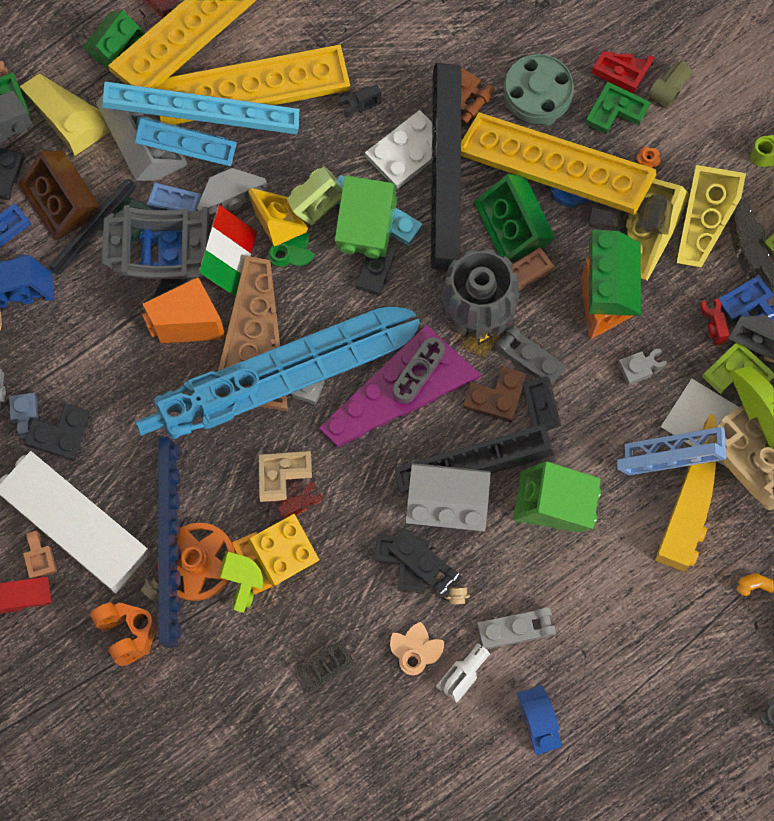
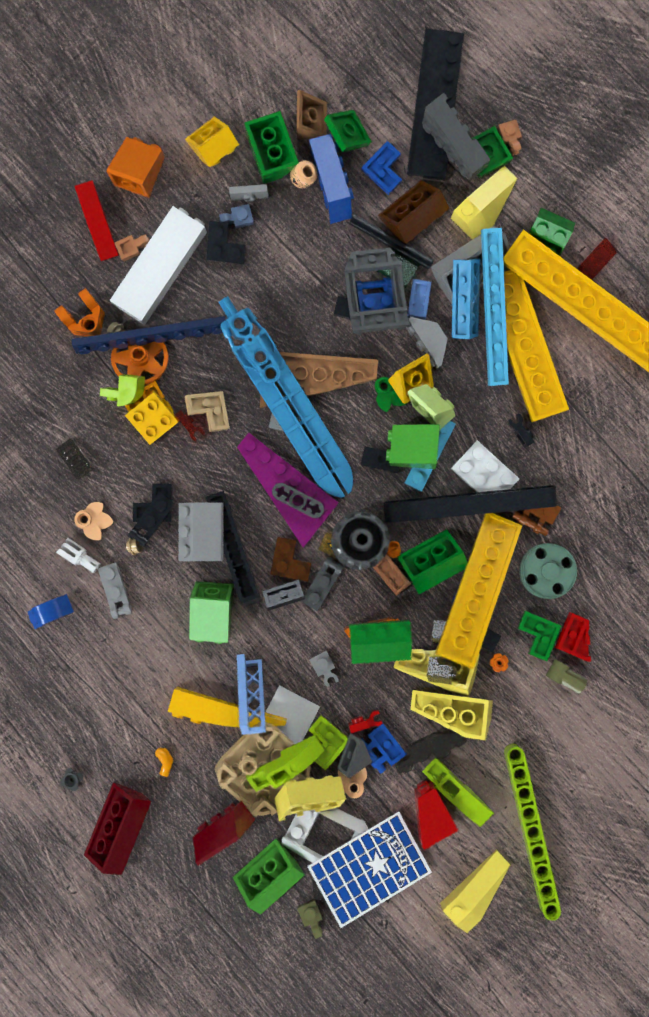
camera: 85 degrees right, 15 degrees up
orange slope [142,277,226,343] -> none
sticker [199,205,257,297] -> none

